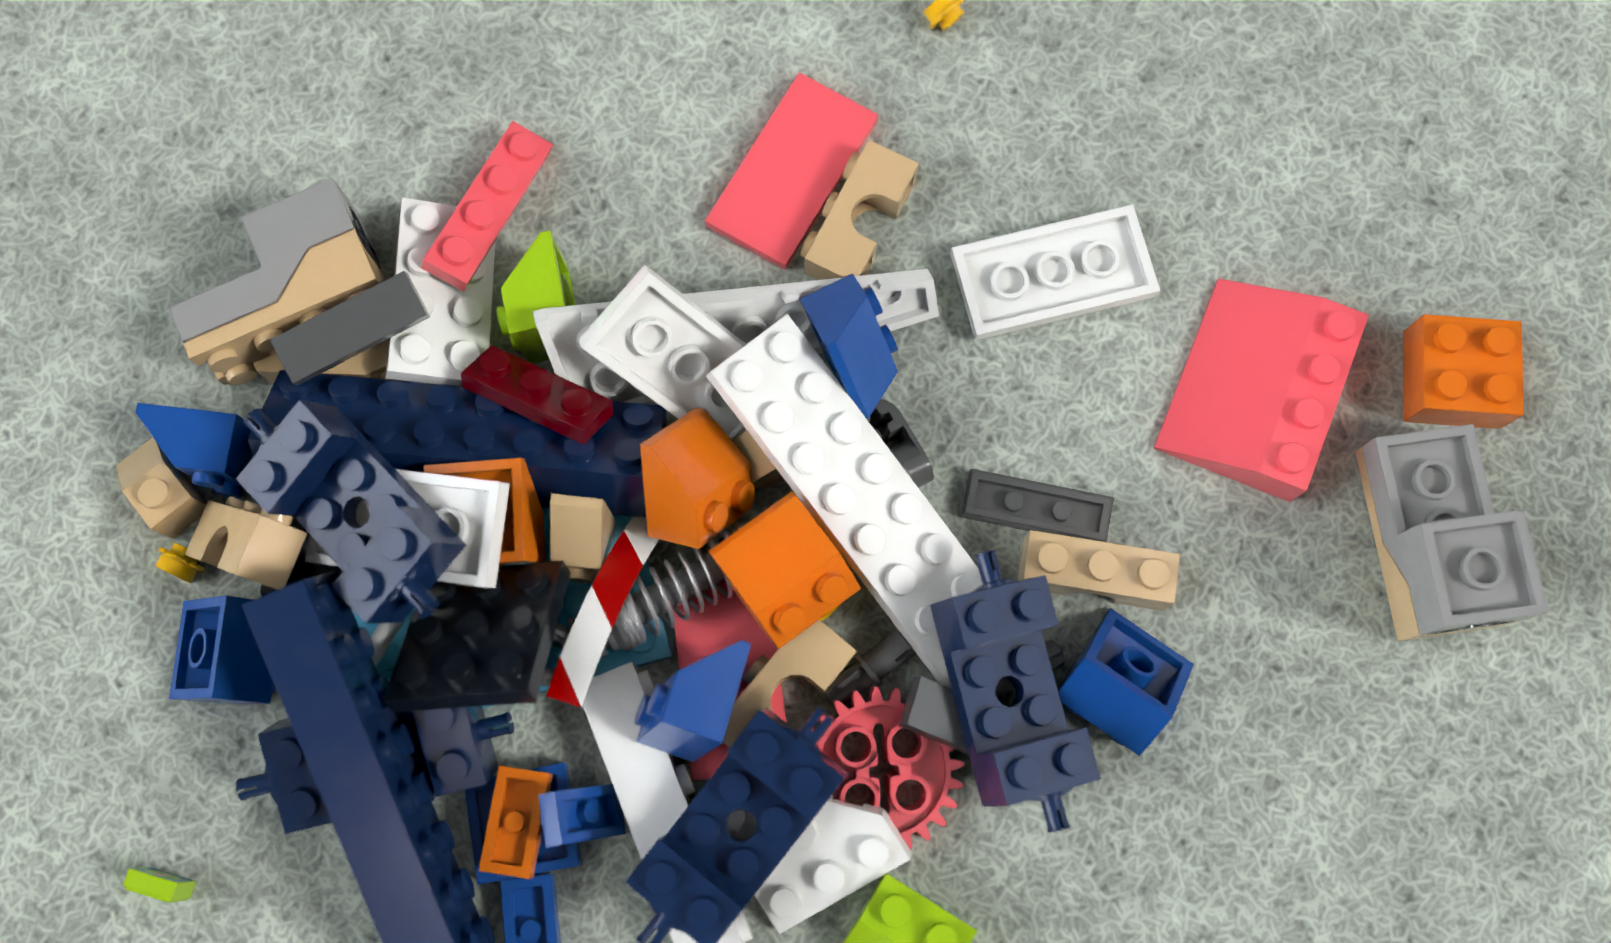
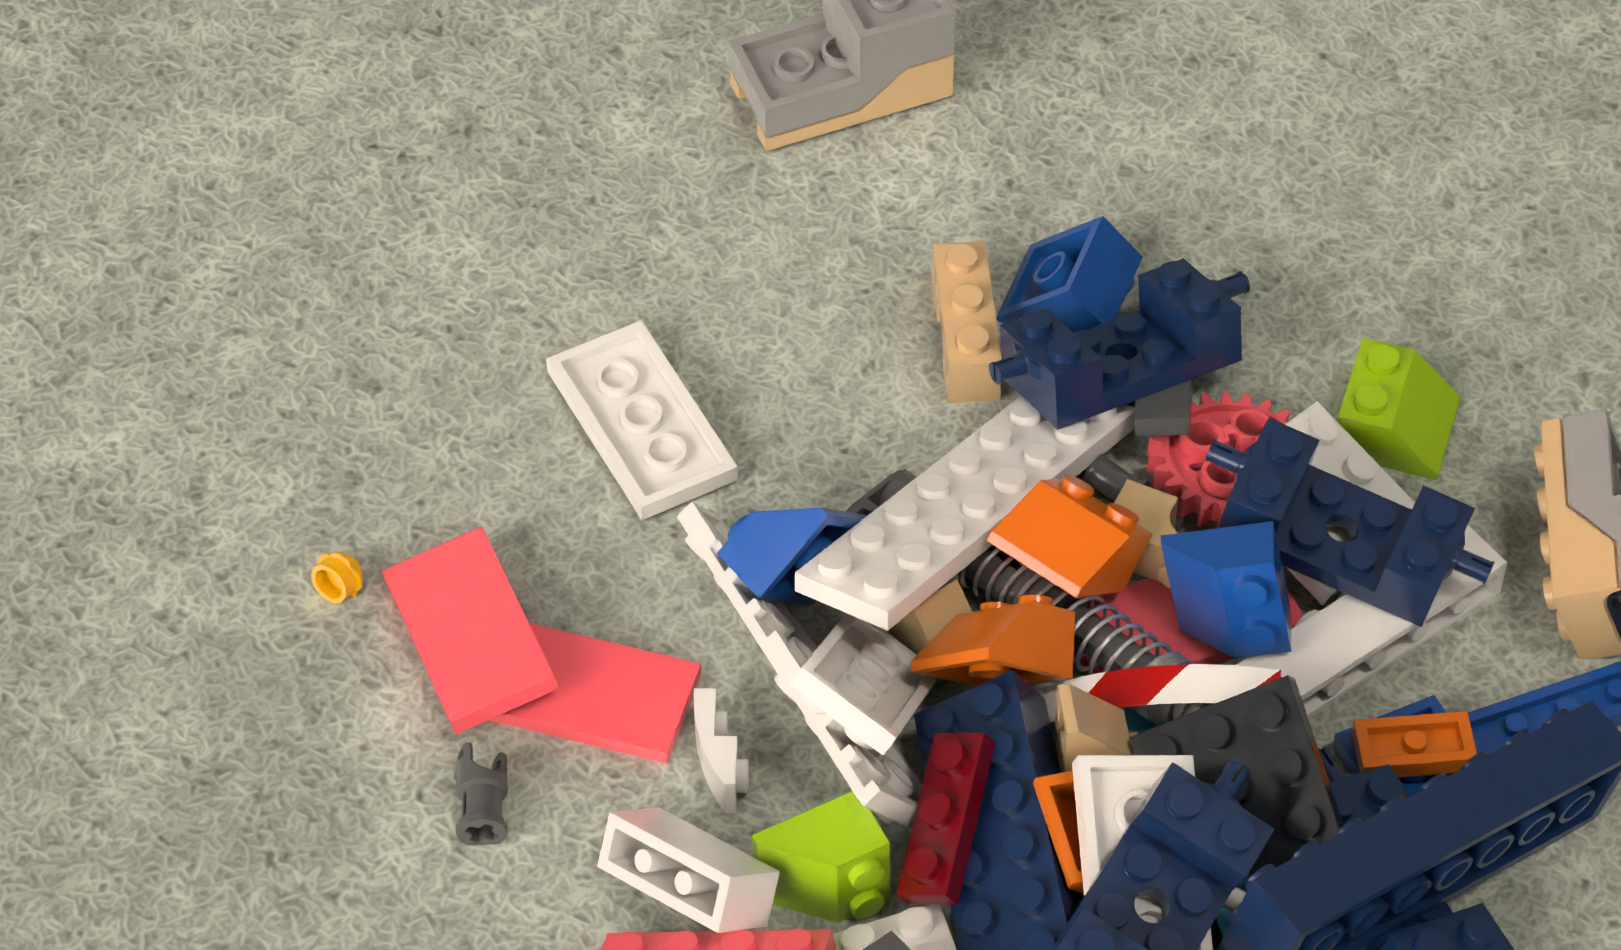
camera: 105 degrees left, 25 degrees down
blue plate [538,784,626,848] -> none
tan arch [800,139,919,280] -> none
dark grey tile [961,469,1114,542] -> none
coral slope [1154,279,1369,502] -> none
orange brick [1403,314,1524,429] -> none
none -> coral tile [382,526,559,735]
none -> dark grey piece [456,742,508,845]
none -> white brick [597,807,780,933]
none -> white slope [694,688,749,813]

